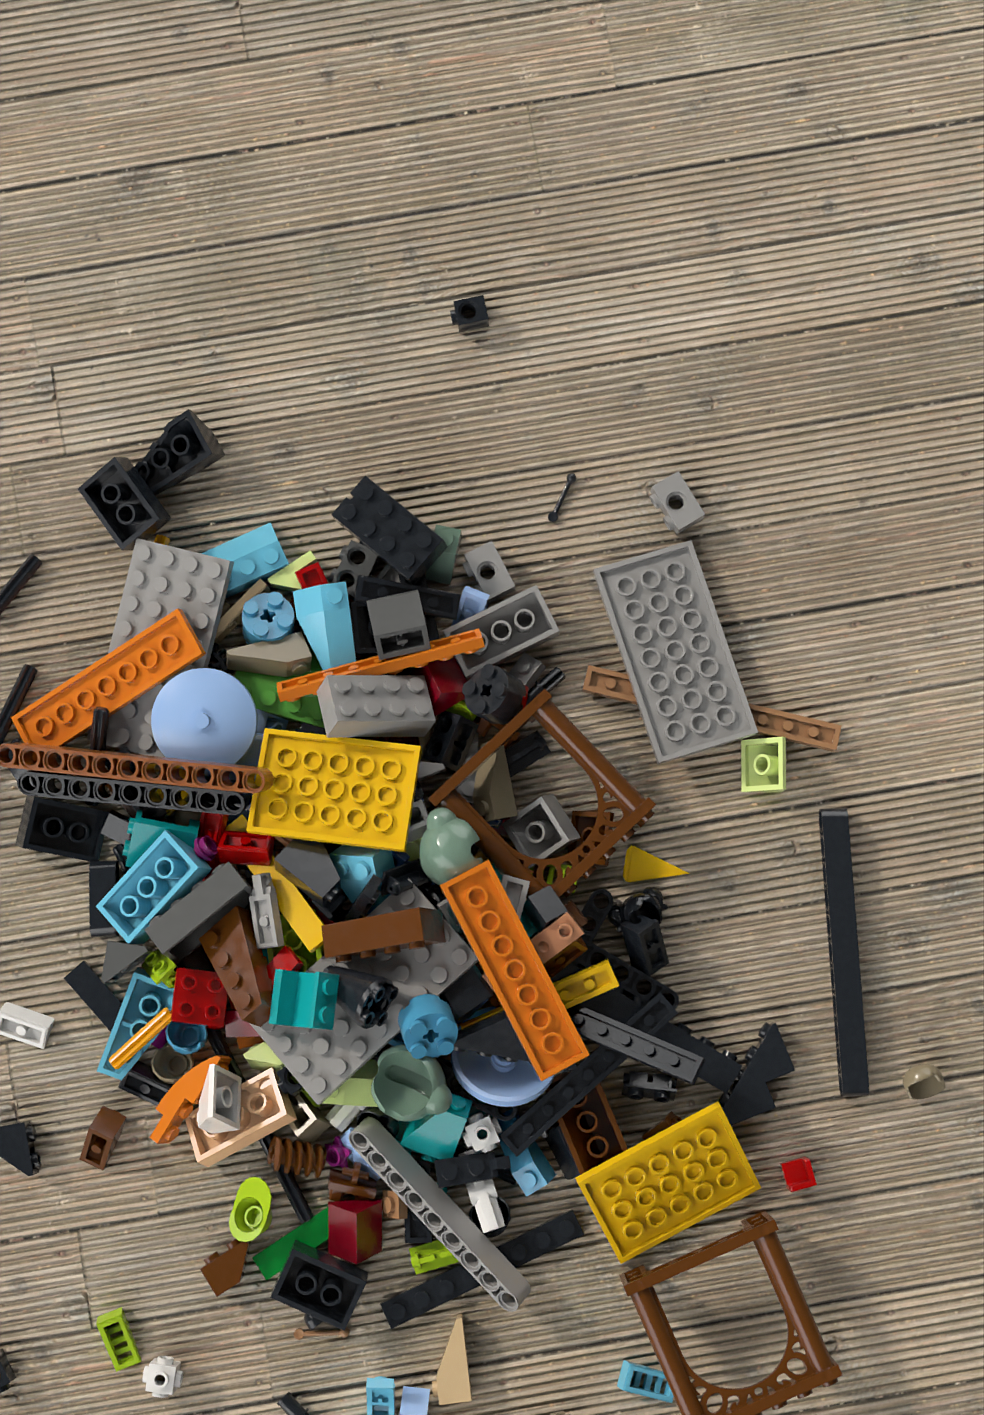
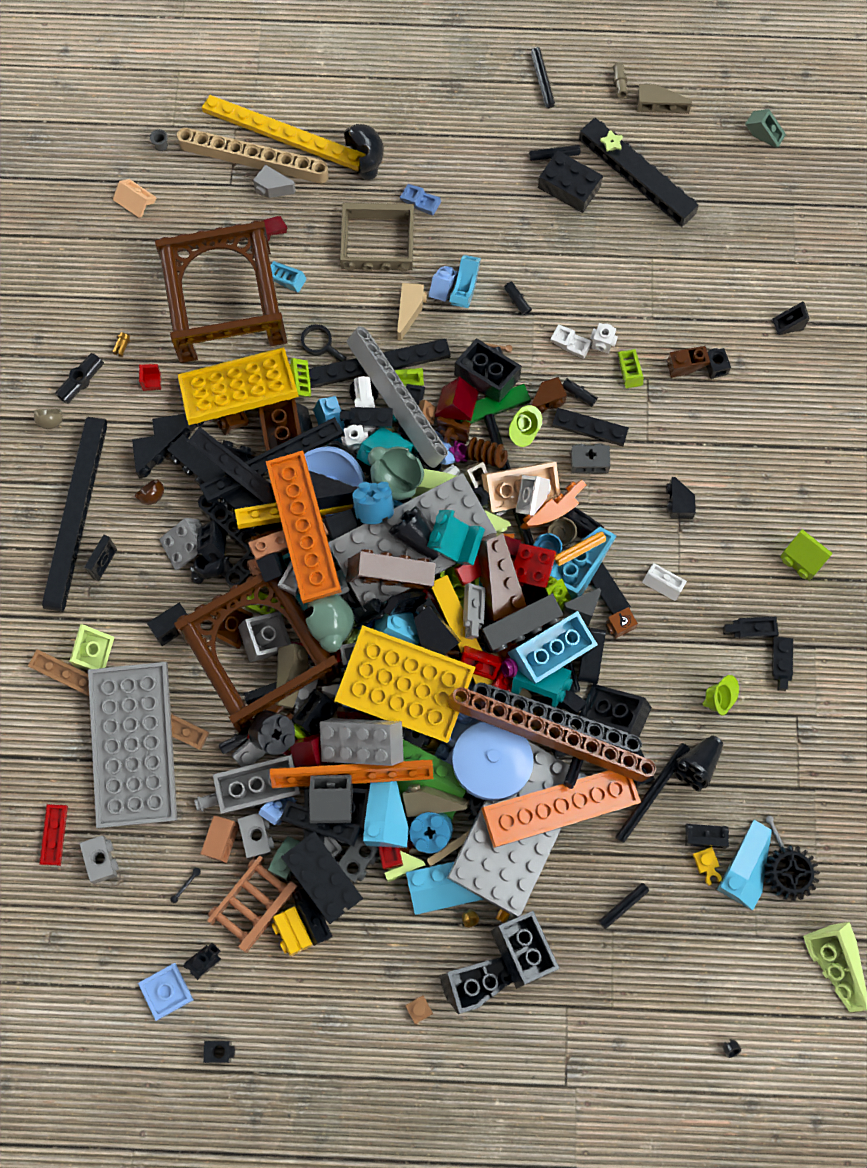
camera: 170 degrees left, 10 degrees down
reddish brown slope [79,1106,127,1171] -> none
yellow sticker [623,846,690,882] -> none
none -> red tile [39,804,68,866]
none -> black piece [55,353,104,404]
none -> black tile [84,534,117,581]
none -> pearl gold pin [112,332,131,357]
none -> reddish brown hair [135,479,164,505]
none -> light blue tile [138,963,194,1021]
none -> black hinge [147,602,188,646]
none -> light grey bracket [160,518,202,570]
none -> black hips [183,943,221,980]
none -> light grey pin [194,792,219,812]
none -> nougat hinge [200,815,240,863]
none -> nougat fence [207,856,299,953]
none -> yellow brick [271,906,313,956]
none -> lime slope [290,358,311,397]
none -> black hinge [292,889,333,946]
none -> black piece [301,324,347,362]
none -> medium nougat plate [405,995,433,1024]
none -> pearl gold hinge [462,909,480,928]
none -> white slope [550,324,592,359]
none -> black plate [552,408,629,447]
none -> black pin [562,378,598,407]
none -> dark grey brick [570,443,610,474]
none -> dark orange brick [606,607,638,639]
none -> reddish brown slope [667,346,710,378]

